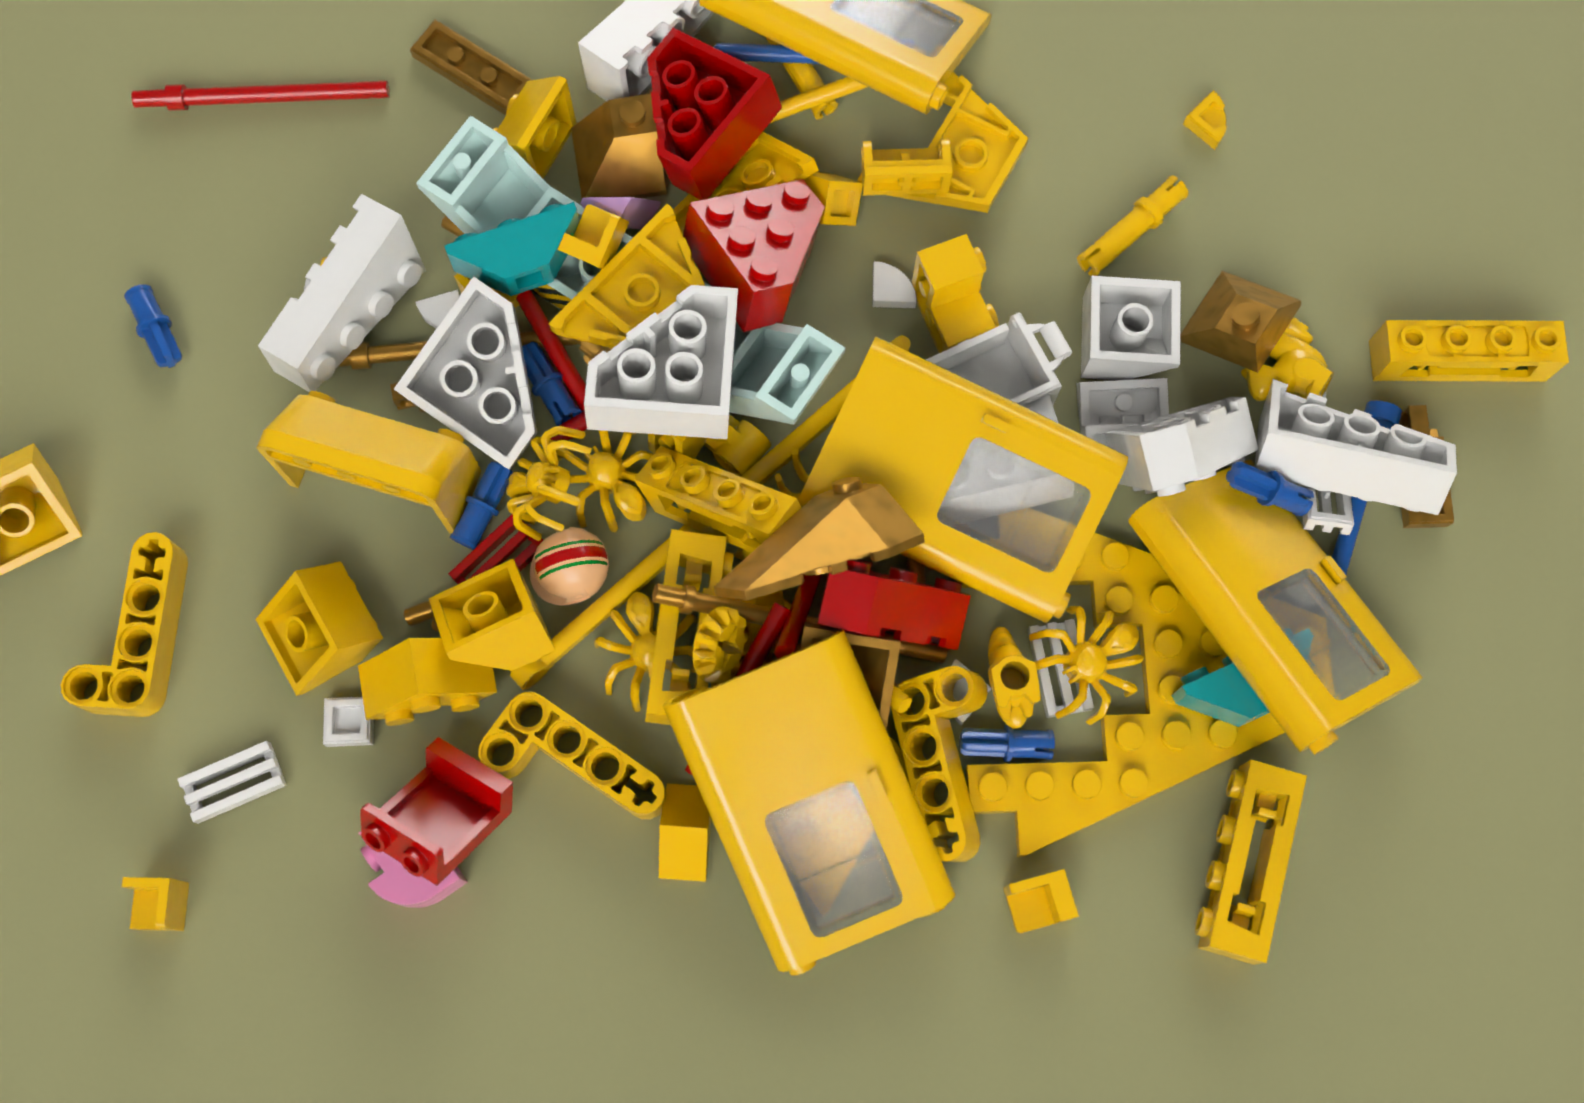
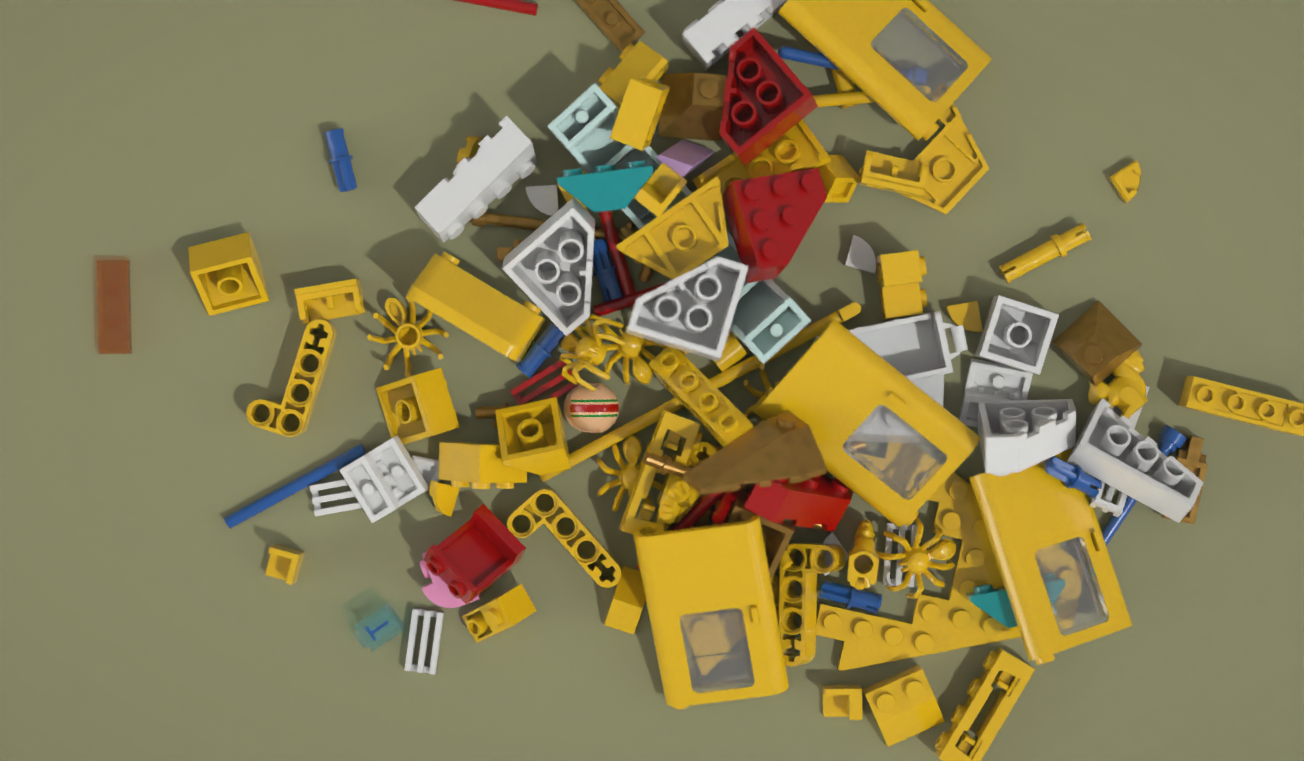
camera: 20 degrees right, 15 degrees up
none -> blue piece [224,444,367,529]
none -> yellow hinge [294,279,366,324]
none -> white slope [340,435,429,523]
none -> clear light blue brick [354,602,406,652]
none -> yellow animal [367,296,449,377]
none -> white tile [404,608,444,675]
none -> yellow tile [429,480,460,517]
none -> yellow slope [462,583,537,643]
none -> yellow hinge [610,76,670,151]
none -> yellow slope [862,664,945,747]
none -> yellow tile [946,301,983,332]

